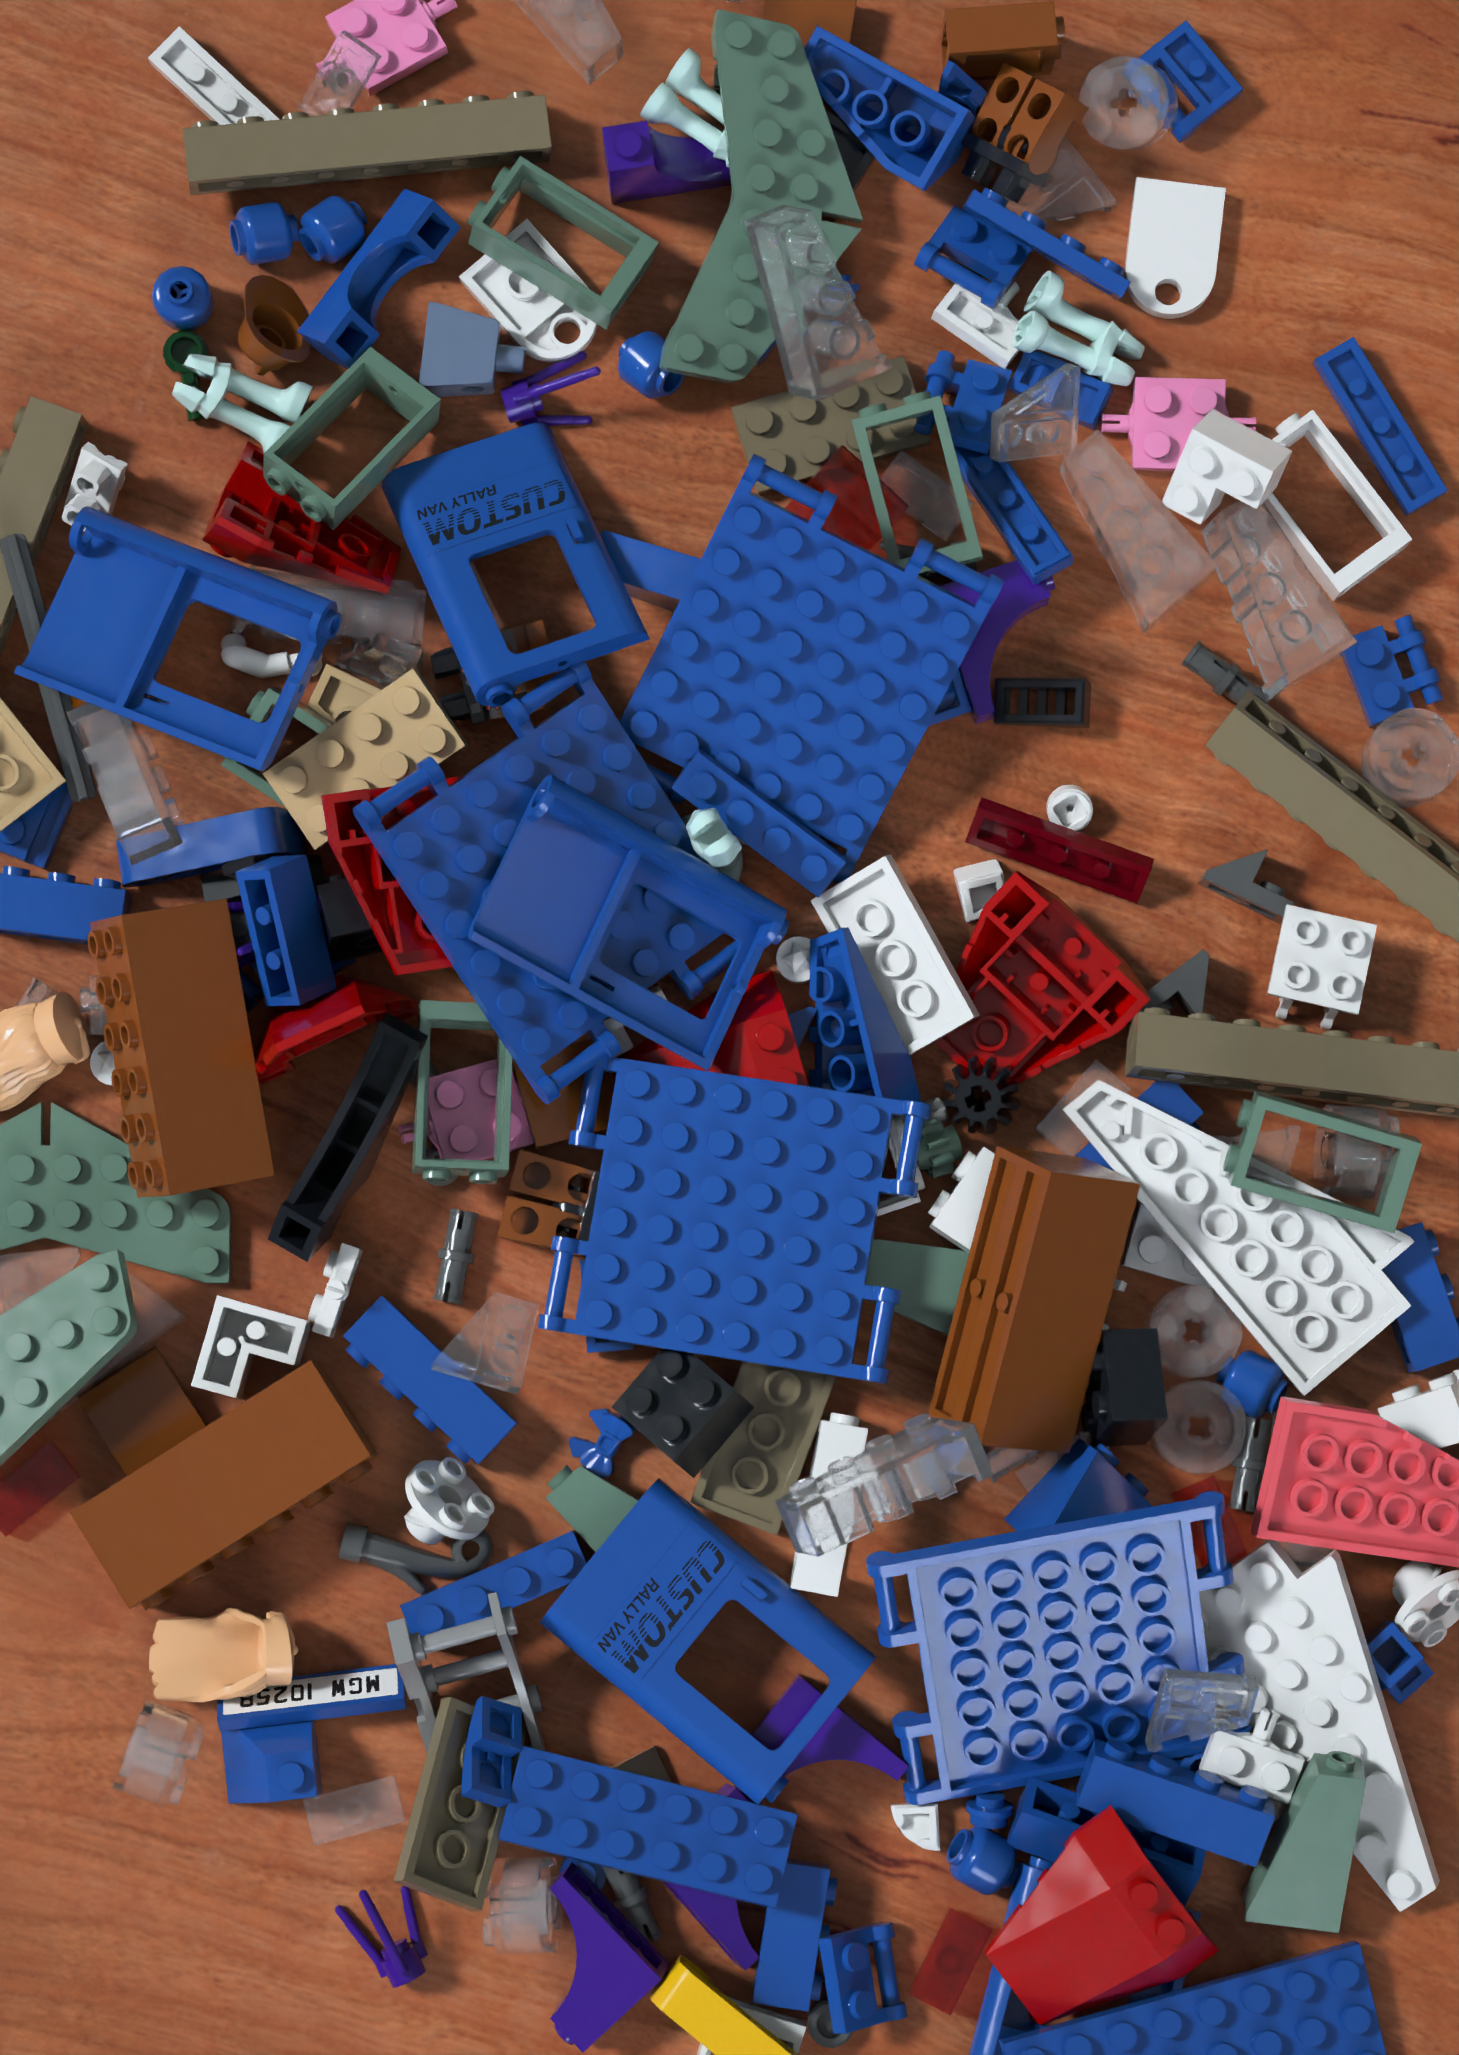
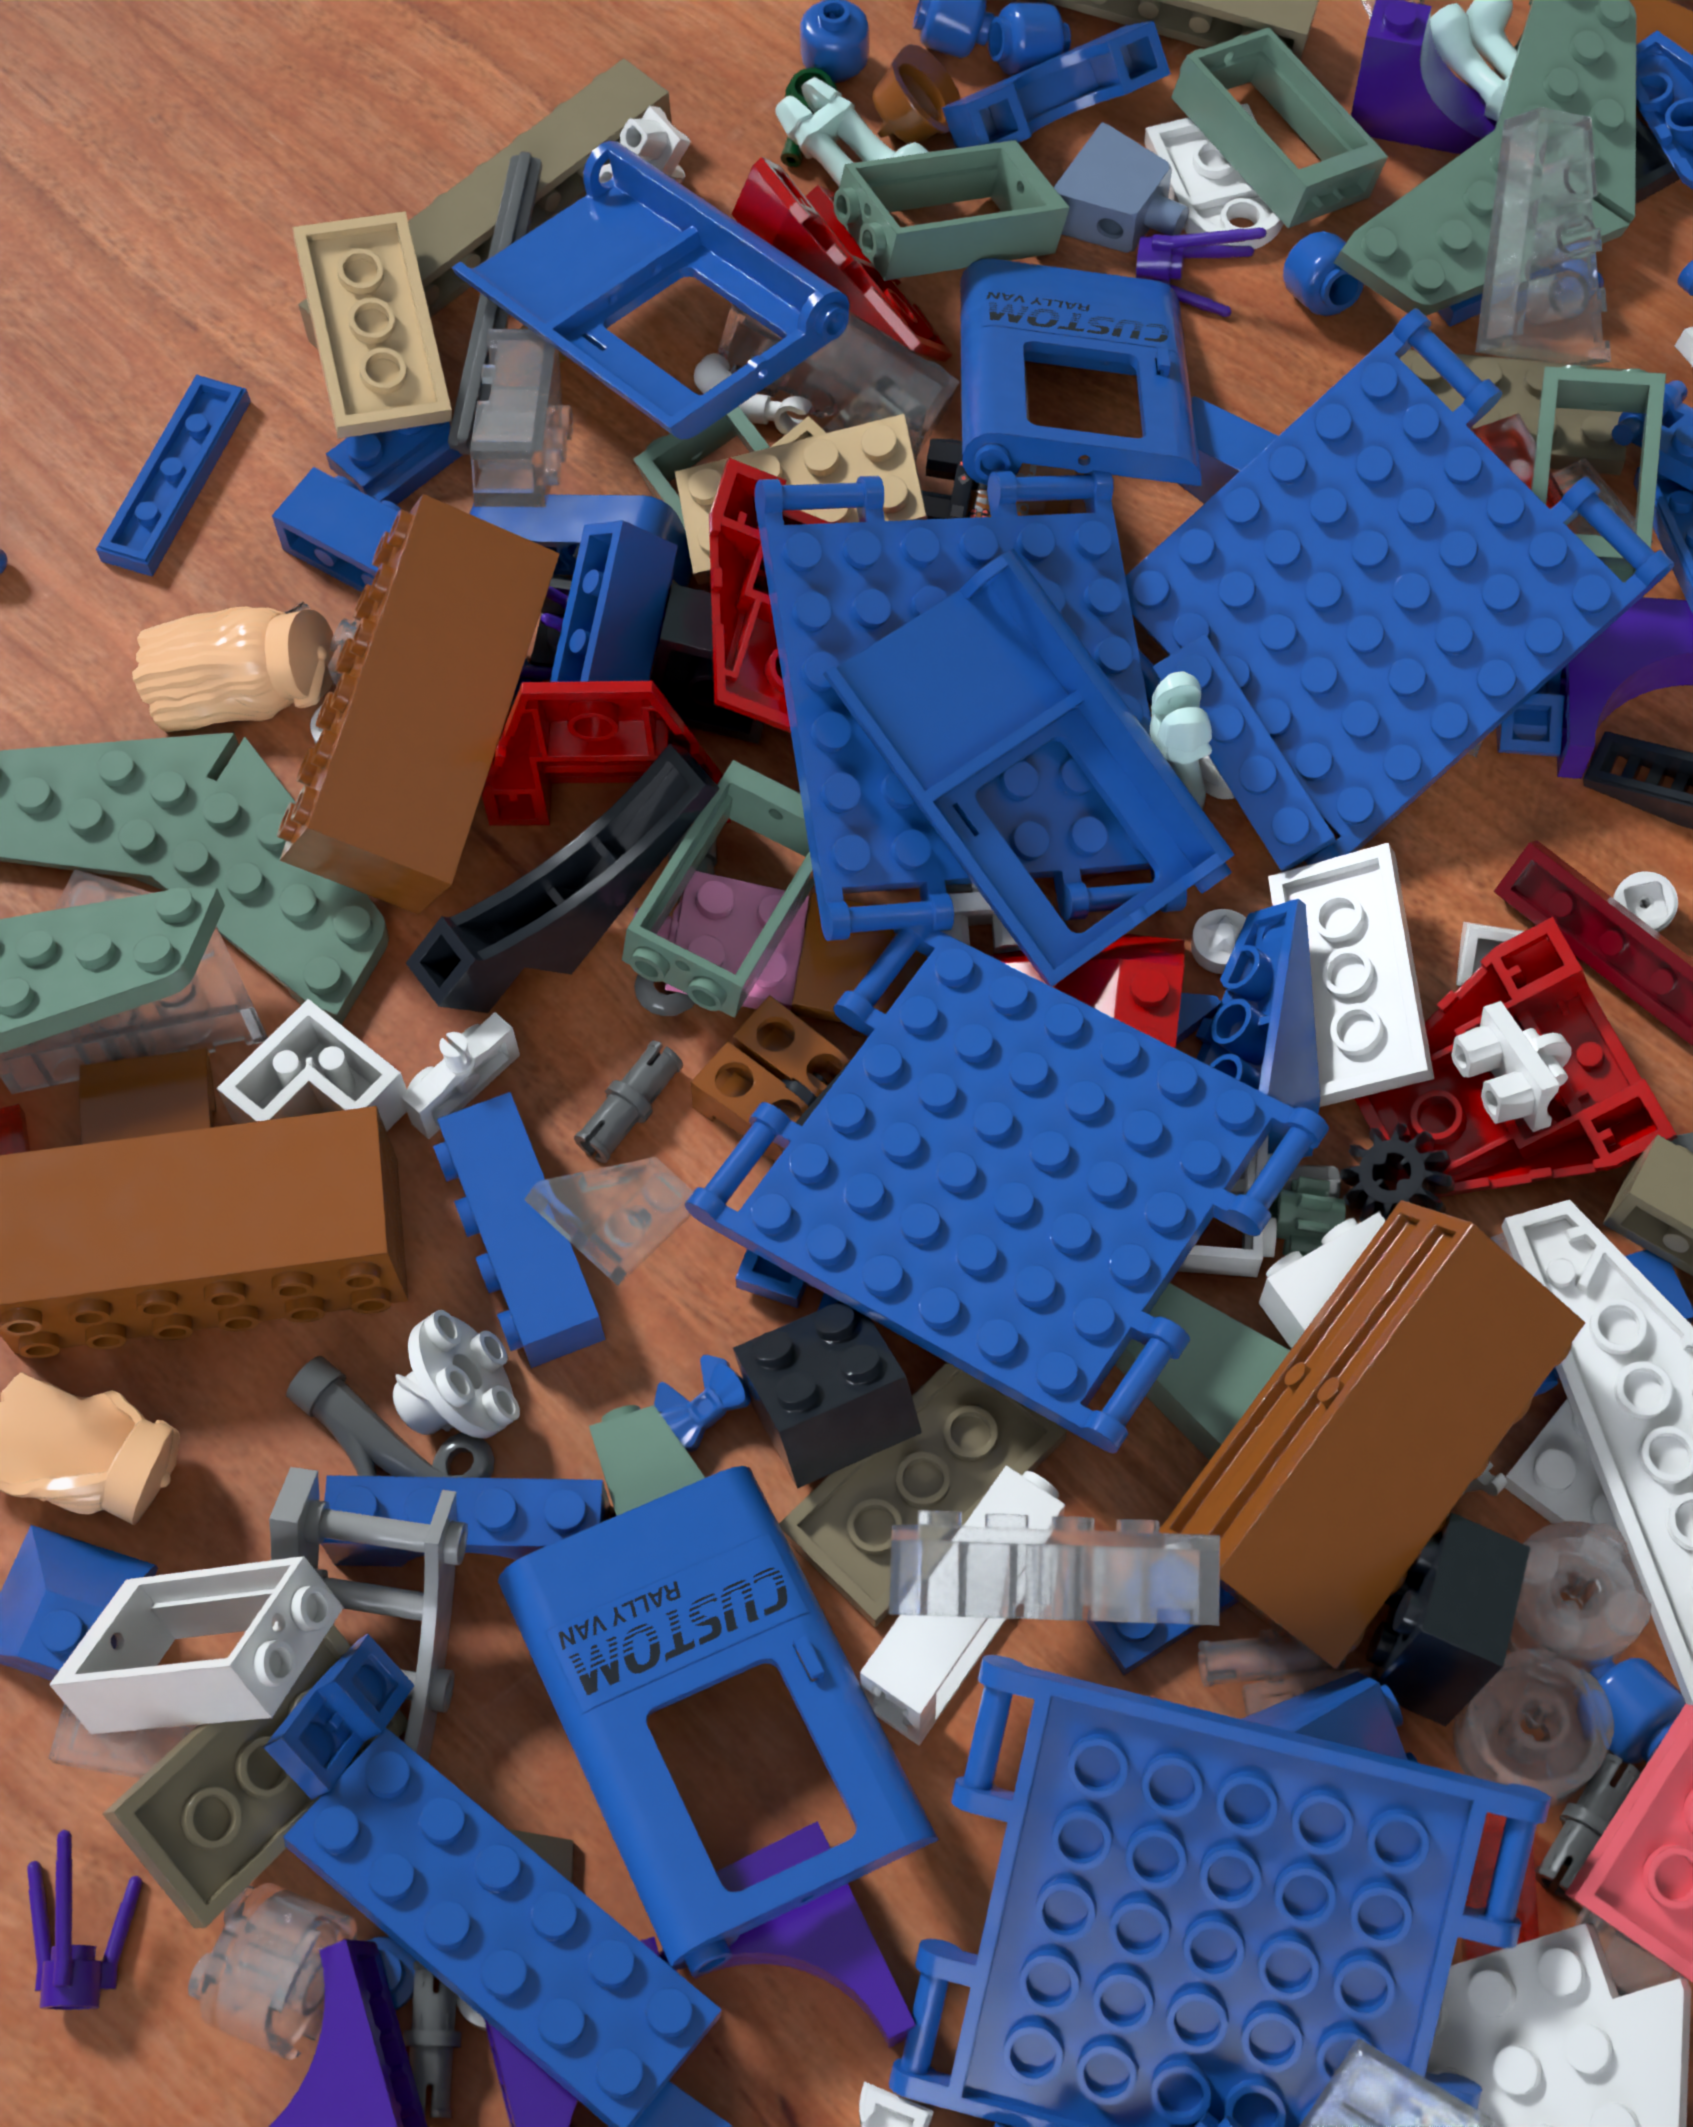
camera: 30 degrees right, 20 degrees down
tile [217,1664,406,1732] -> none
none -> white window [49,1556,344,1734]
none -> white hips [1452,1001,1572,1132]

